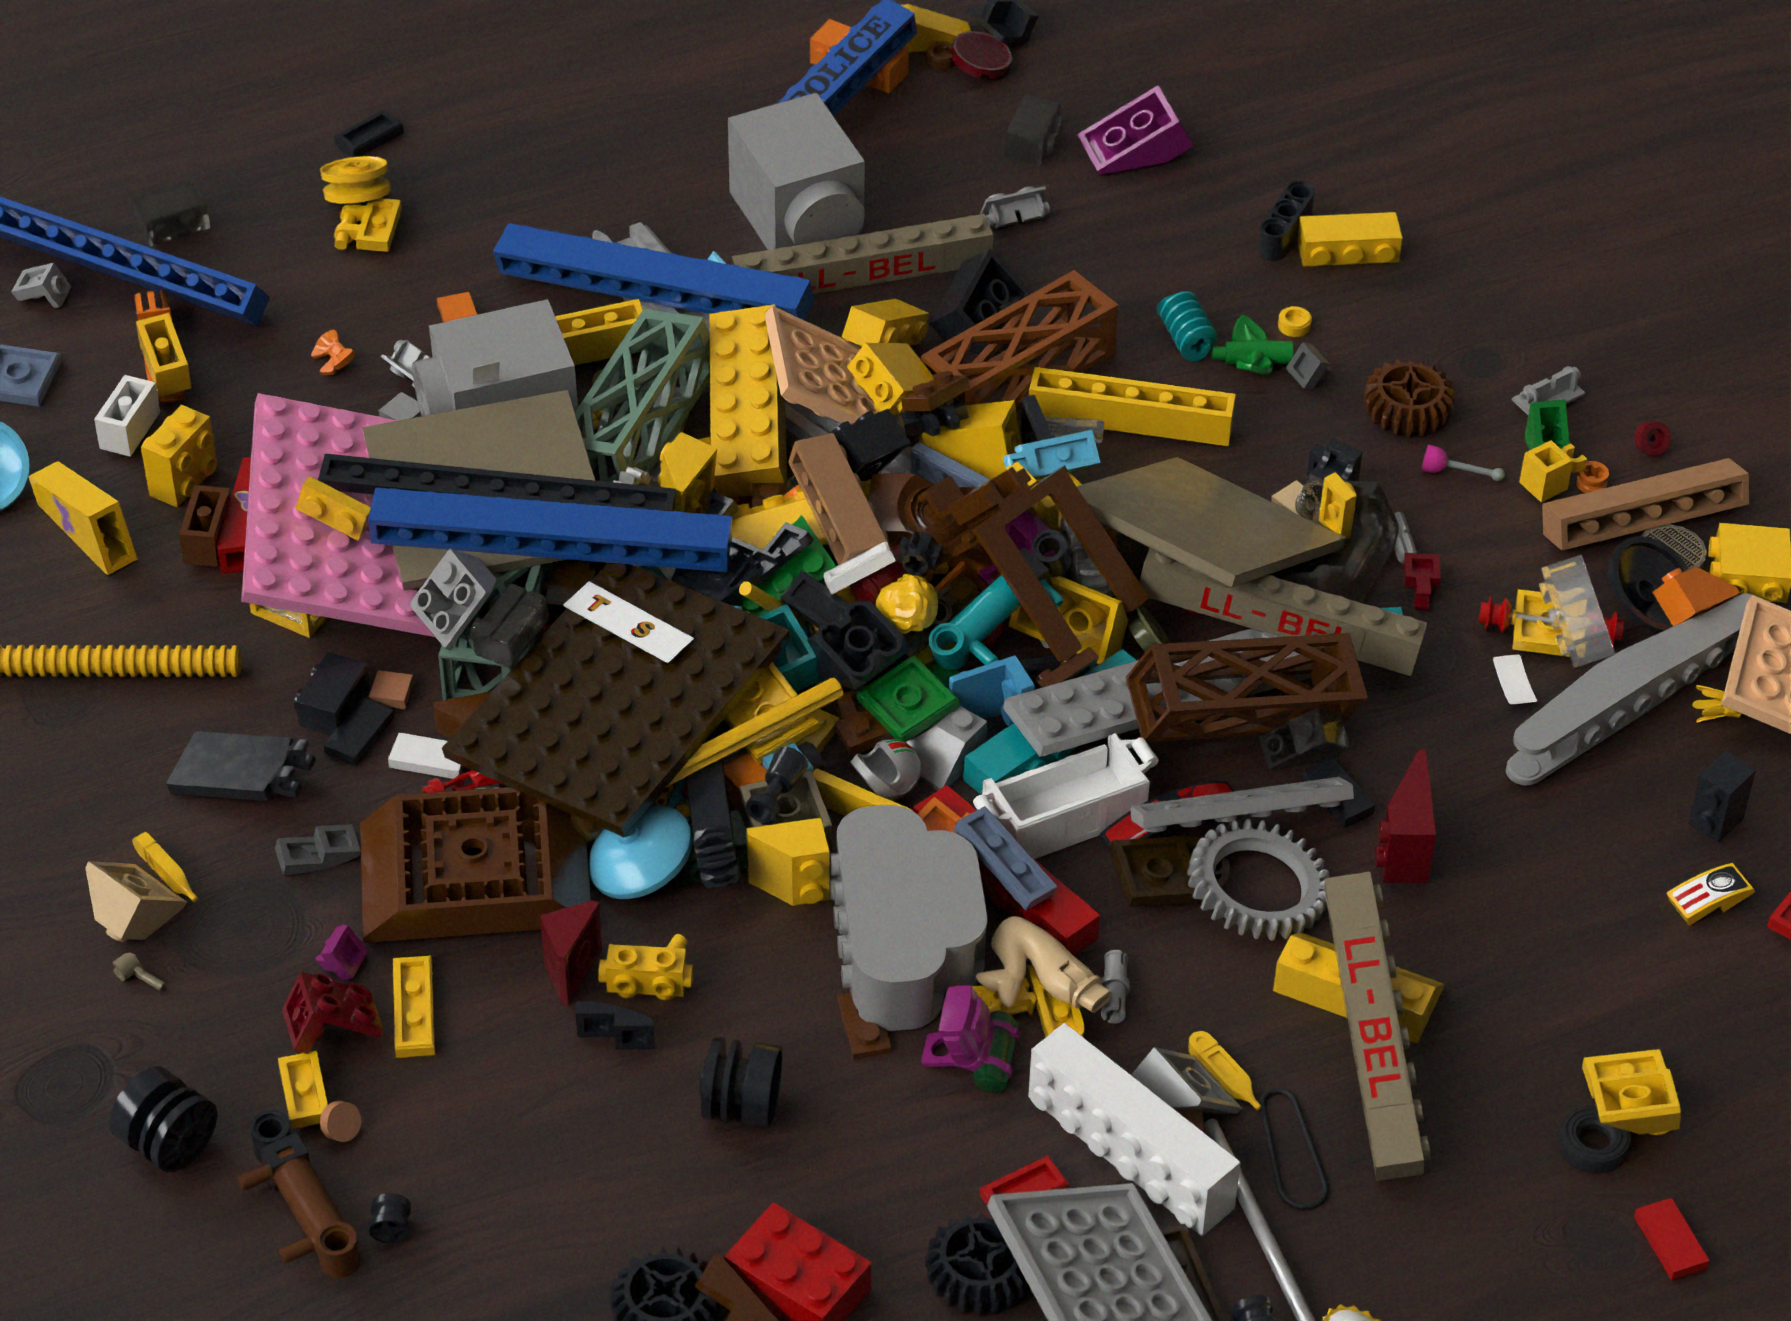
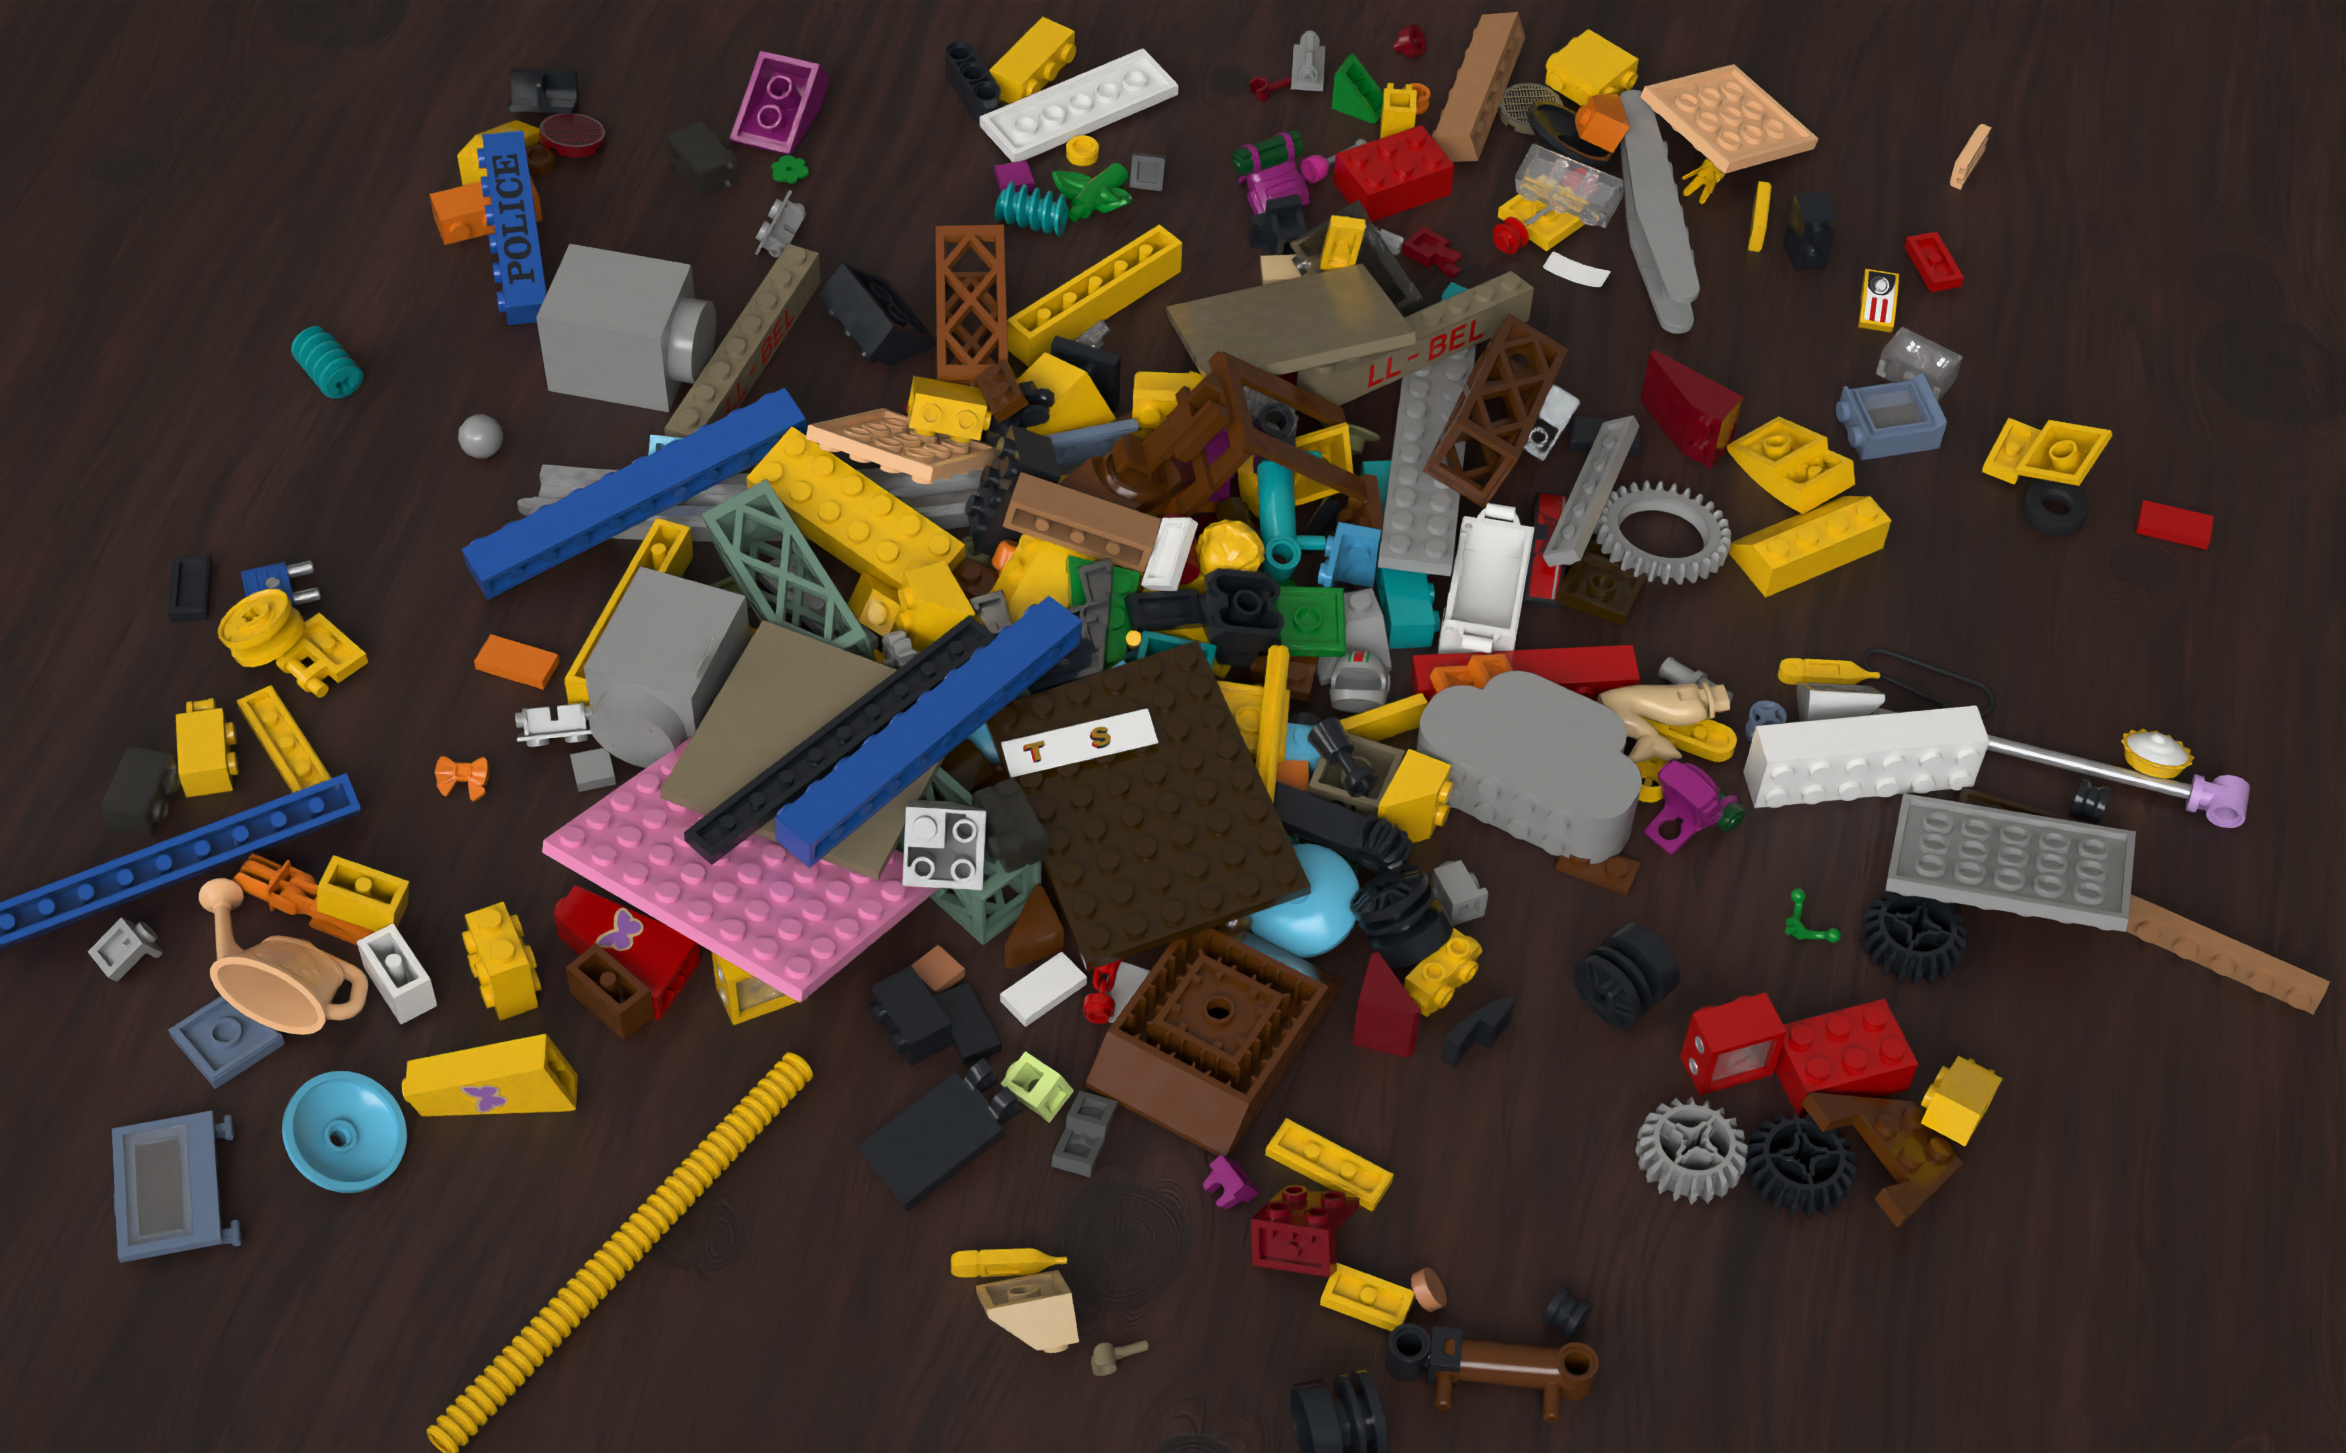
camera: 55 degrees left, 5 degrees up
yellow plate [295,476,371,541] -> none
yellow brick [842,299,929,346] -> none
black gear [897,531,943,577] -> none
sand blue plate [954,806,1057,911] -> none
red tile [980,1156,1069,1206] -> none
medium azure hinge [1003,430,1101,479] -> none
dark tan brick [1324,872,1431,1181] -> none
reddish brown gear [1363,359,1455,438] -> none
none -> yellow brick [176,698,239,798]
none -> light nougat piece [199,878,368,1035]
none -> yellow tile [237,685,332,793]
none -> piece [241,561,320,610]
none -> teal piece [291,326,364,399]
none -> light grey piece [458,414,503,459]
none -> green plant [771,155,809,184]
none -> white plate [980,48,1179,163]
none -> magenta tile [994,161,1035,192]
none -> yellowish green brick [1001,1051,1074,1123]
none -> magenta piece [1232,129,1310,215]
none -> dark red hand [1249,76,1291,102]
none -> red brick [1333,125,1455,223]
none -> black wheel [1350,865,1453,969]
none -> light grey brick [1431,860,1489,926]
none -> light grey gear [1635,1097,1748,1205]
none -> red piece [1680,993,1787,1096]
none -> yellow slope [1727,416,1855,514]
none -> sand blue wheel [1745,700,1787,743]
none -> yellow tile [1748,181,1772,252]
none -> green piece [1785,888,1841,943]
none -> sand blue window [1836,372,1947,460]
none -> clear brick [1876,327,1963,402]

